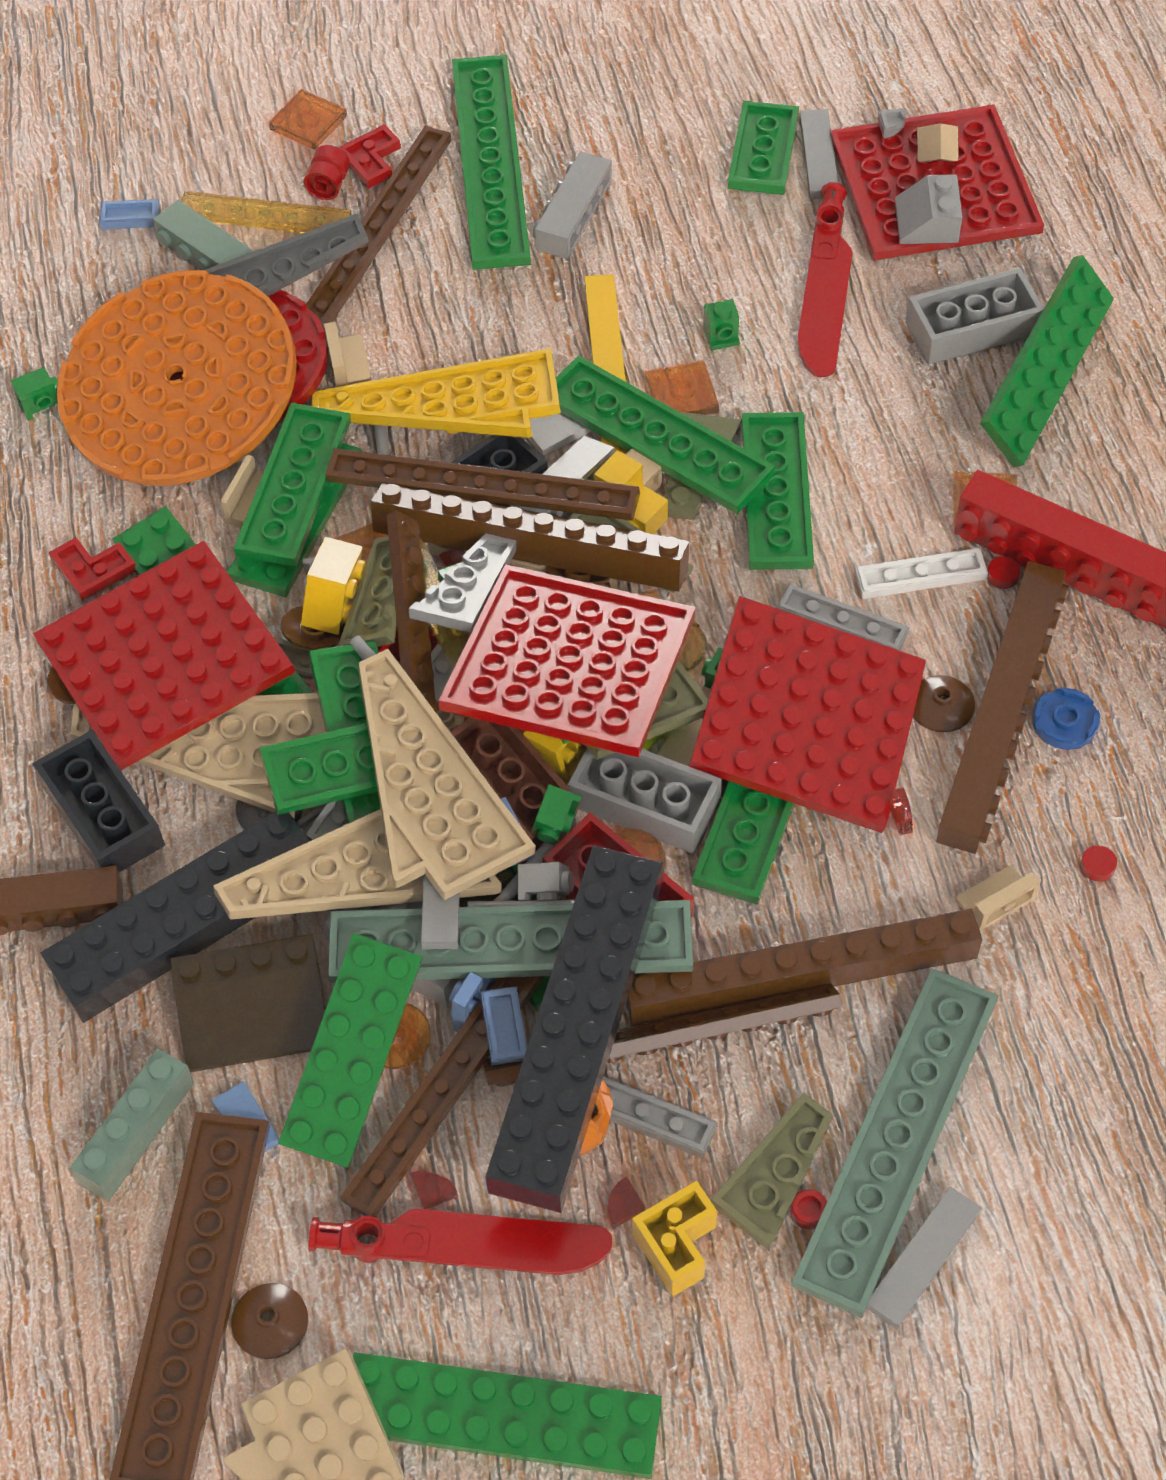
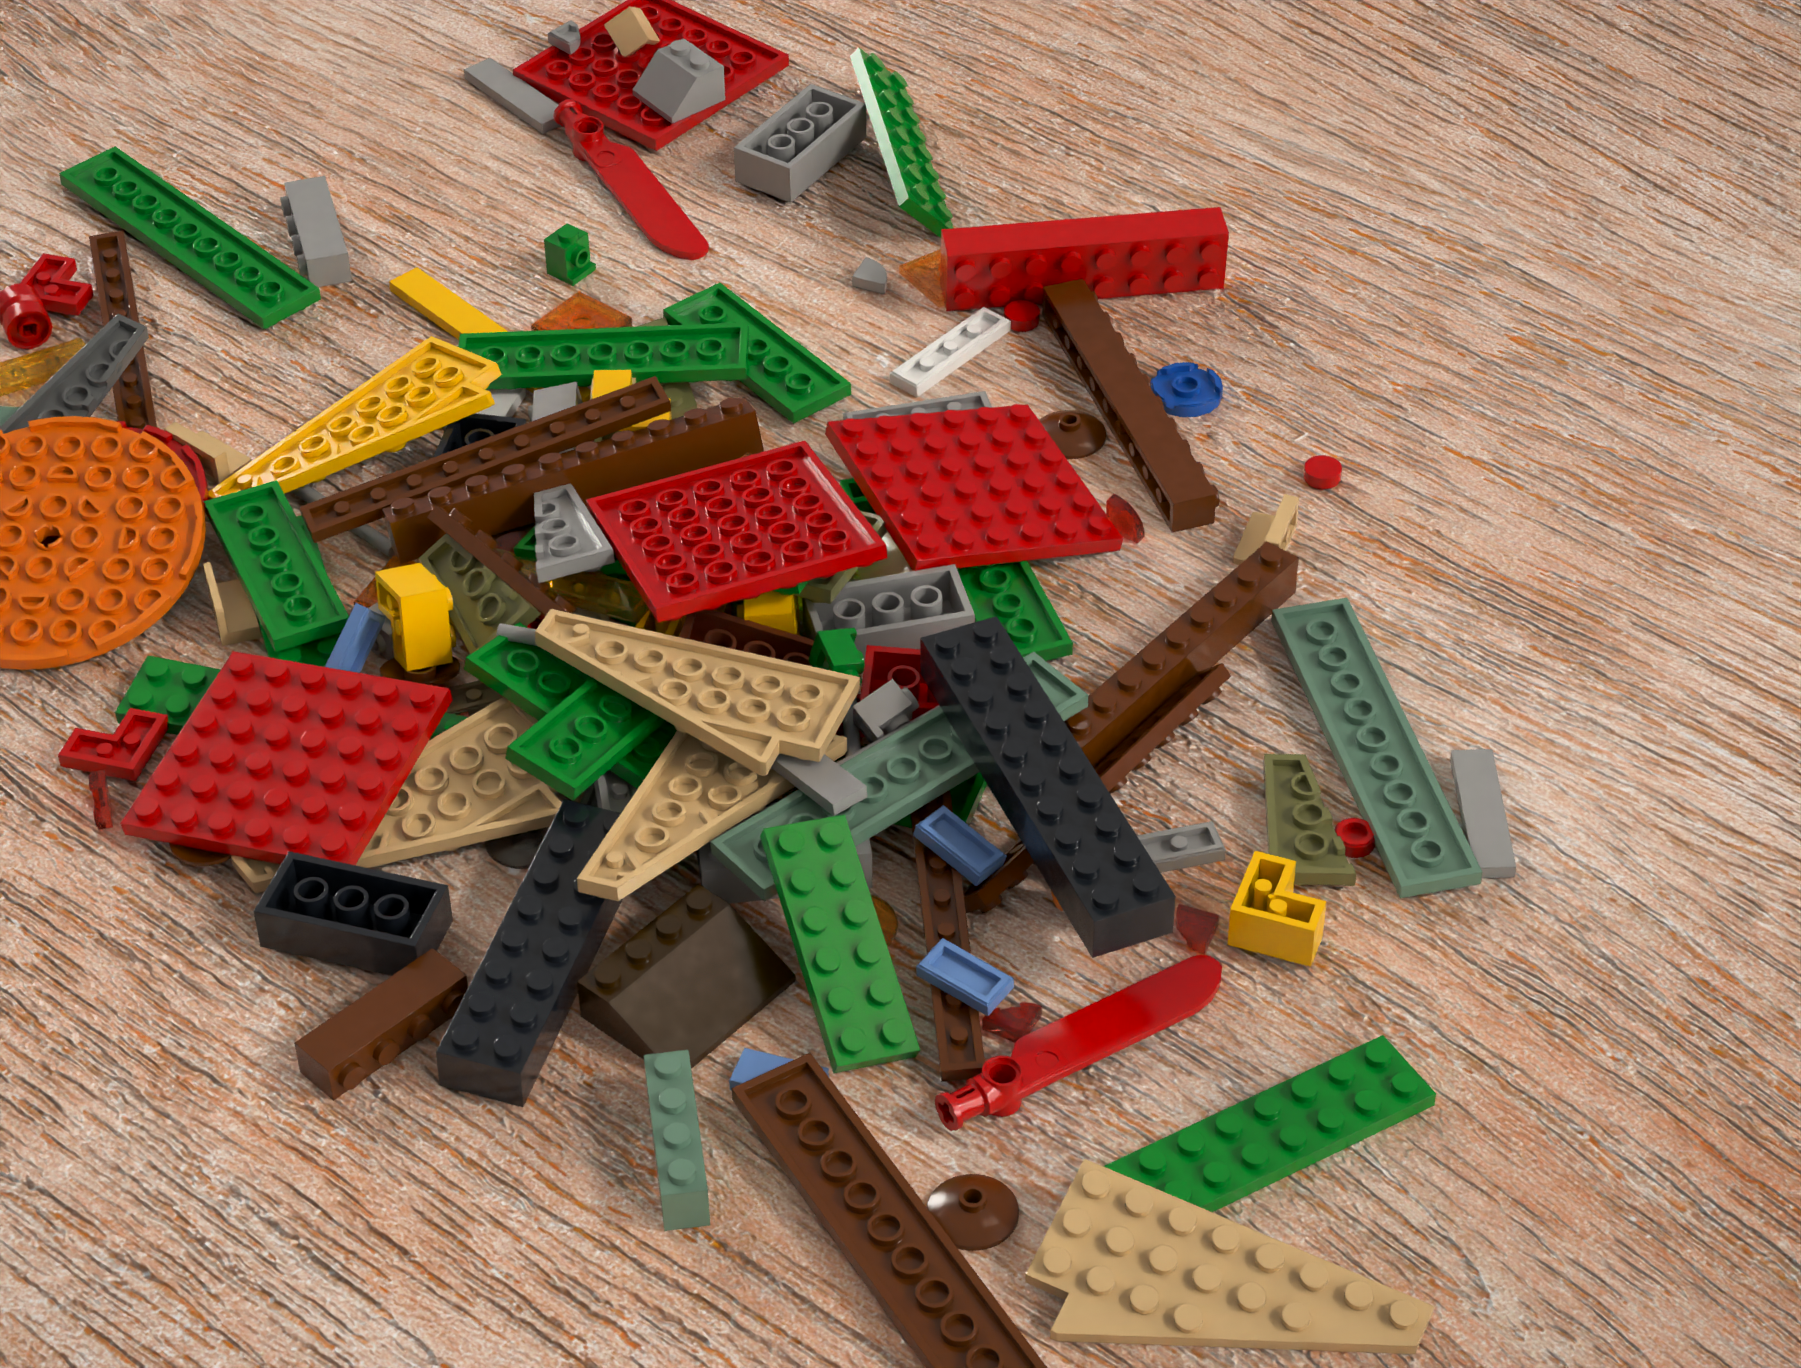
camera: 40 degrees left, 15 degrees down
medium blue plate [449,972,496,1033] -> none
green plate [728,100,799,195] -> none
none -> clear red tile [88,770,113,830]
none -> medium blue tile [325,603,386,673]
none -> light grey tile [852,257,887,294]
none -> medium blue tile [916,938,1014,1016]

